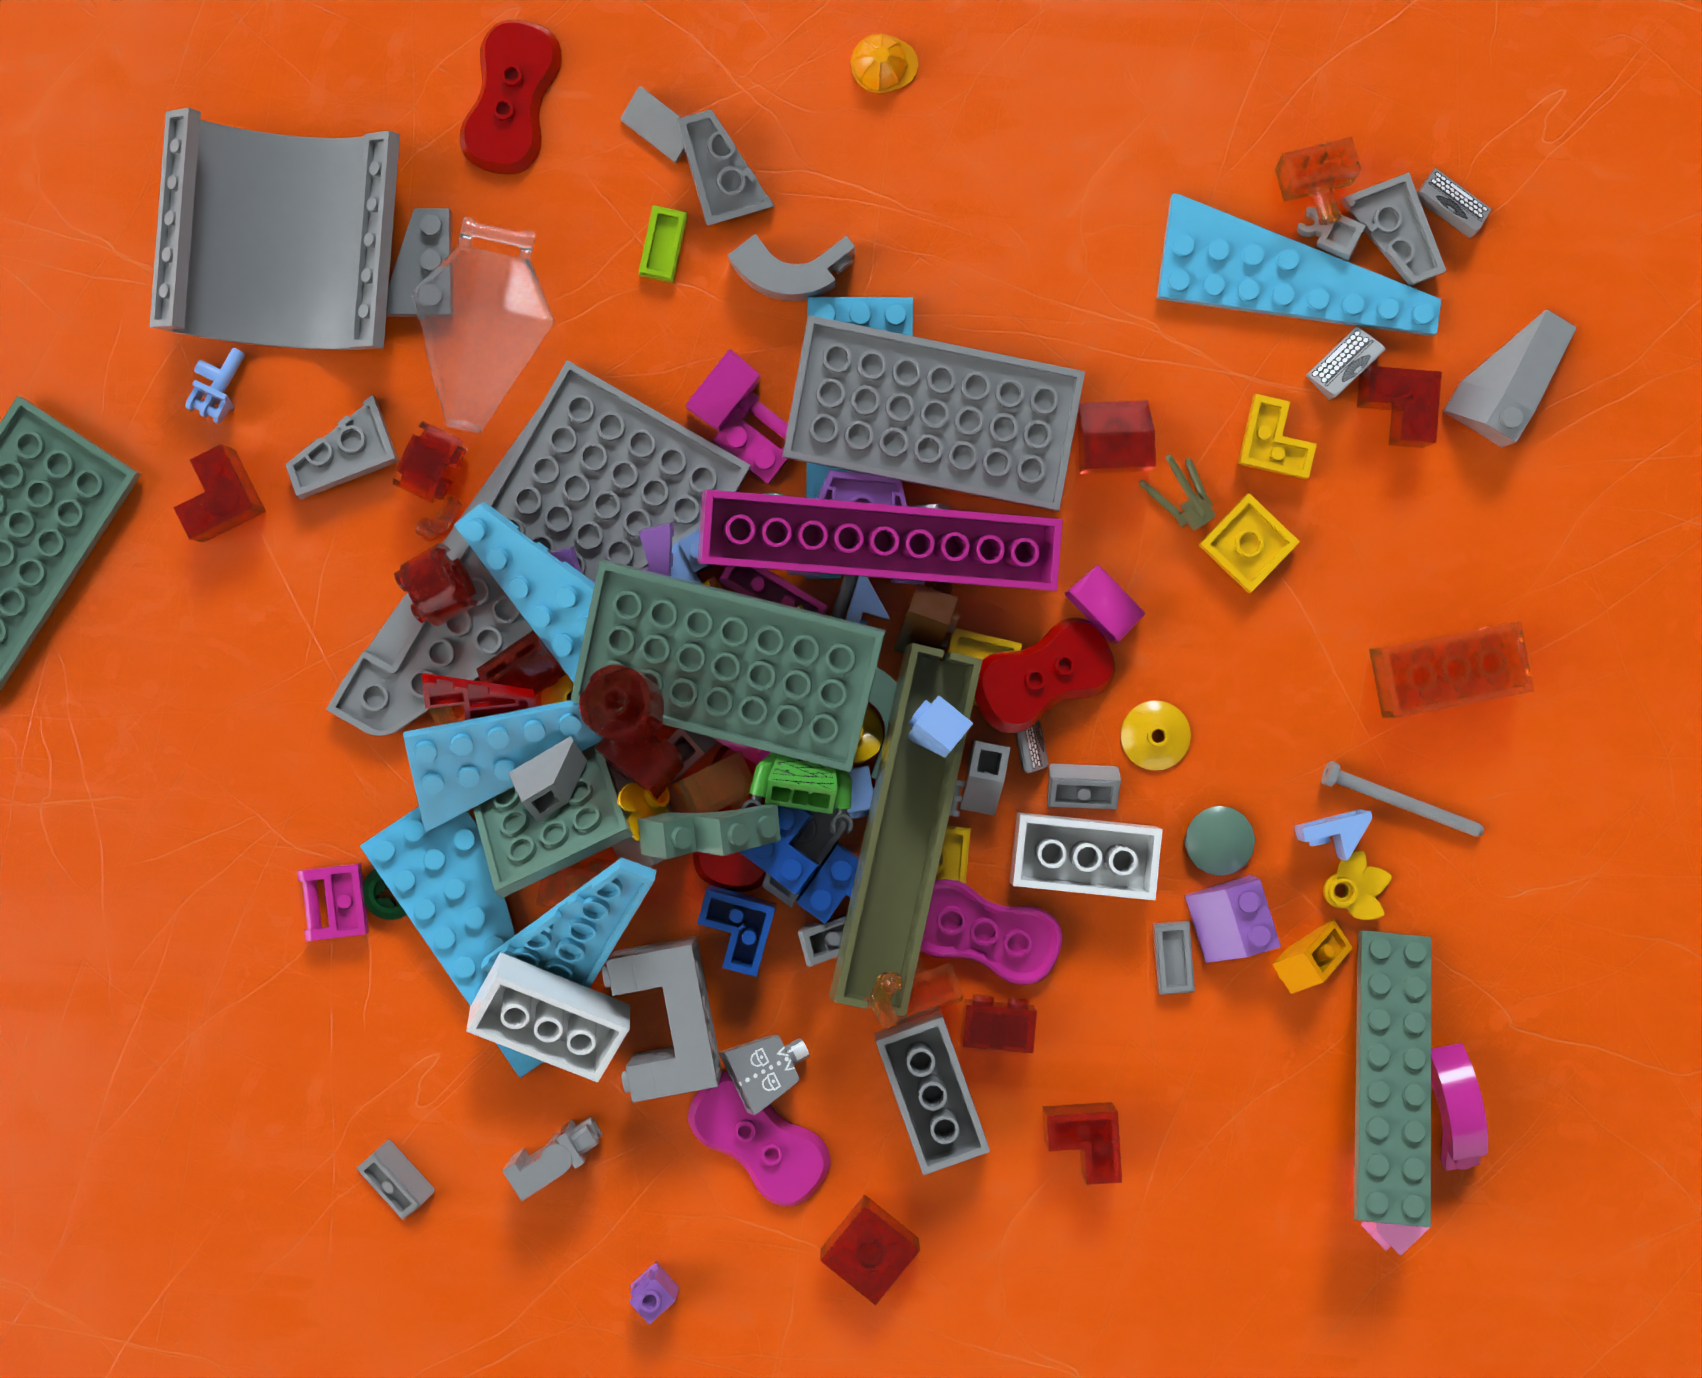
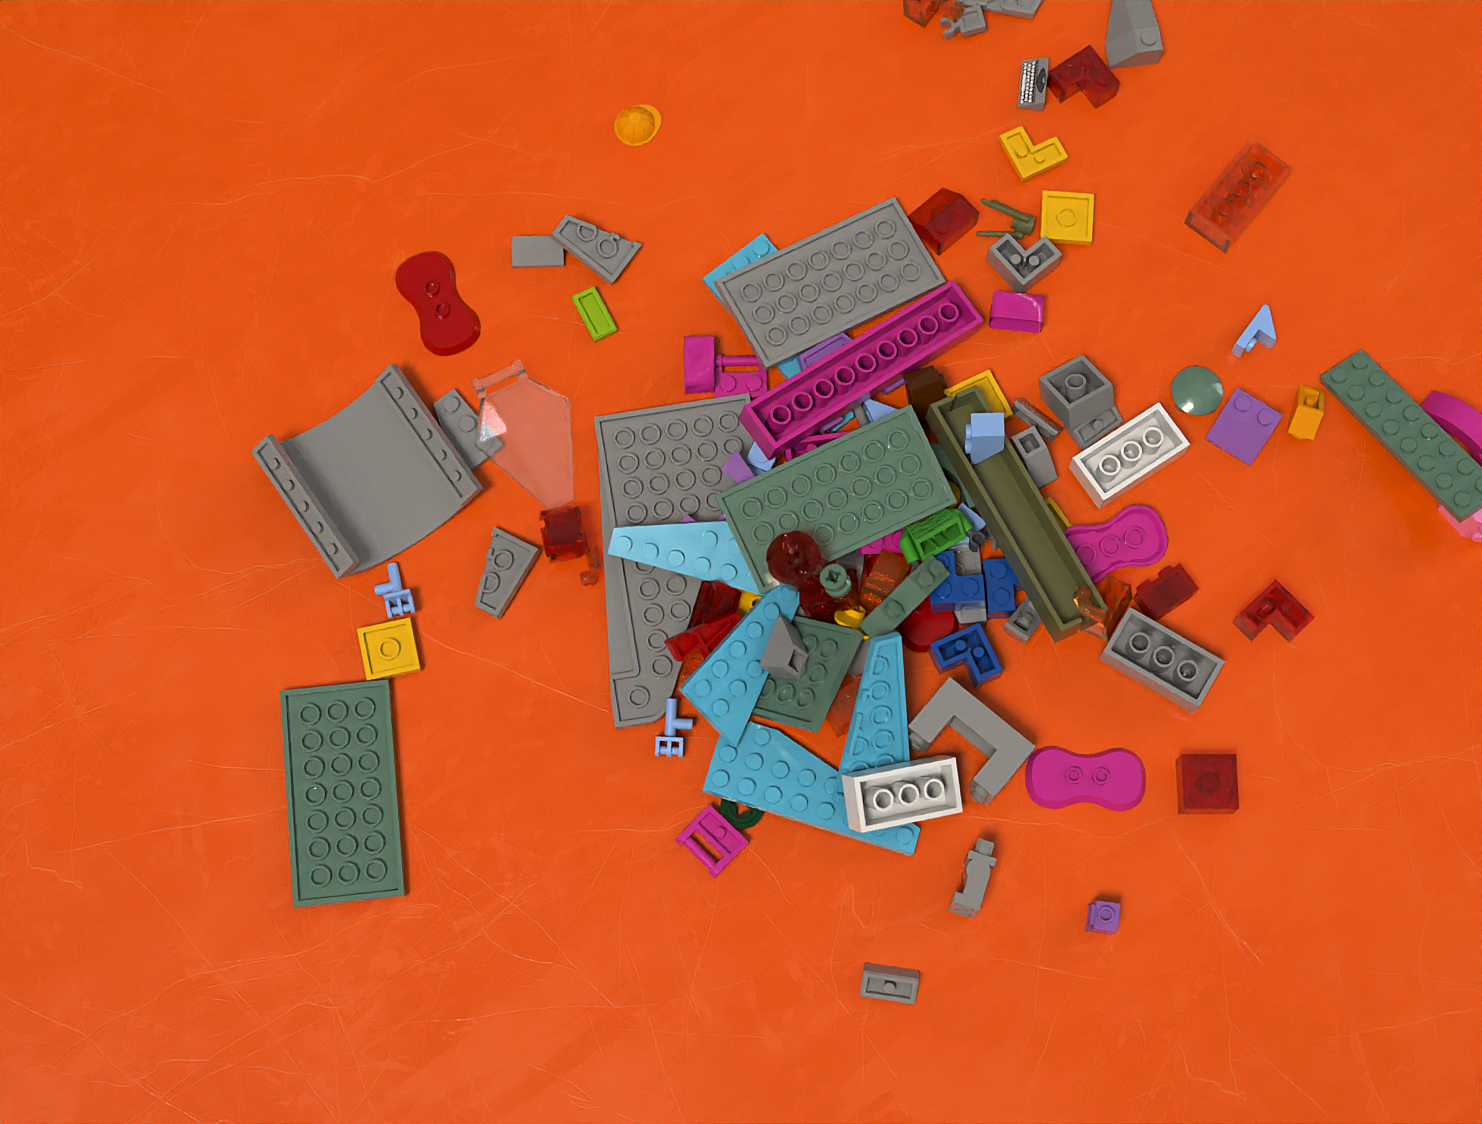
camera: 40 degrees left, 15 degrees down
clear red brick [173,444,266,543] -> none
clear red brick [394,543,477,627] -> none
light grey torso [719,1035,810,1115] -> none
light grey arch [727,234,855,301] -> none
red plate [974,618,1115,733] -> none
yellow dish [1120,701,1191,771] -> none
light grey tile [1153,921,1195,995] -> none
medium azure wing [1156,194,1442,337] -> none
light grey bar [1321,761,1484,837] -> none
yellow plate [1323,851,1392,920] -> none
none -> yellow plate [357,617,421,681]
none -> light blue arm [655,698,693,758]
none -> sand green wheel [820,564,852,598]
none -> brick [986,233,1062,294]
none -> light grey brick [1039,354,1114,430]

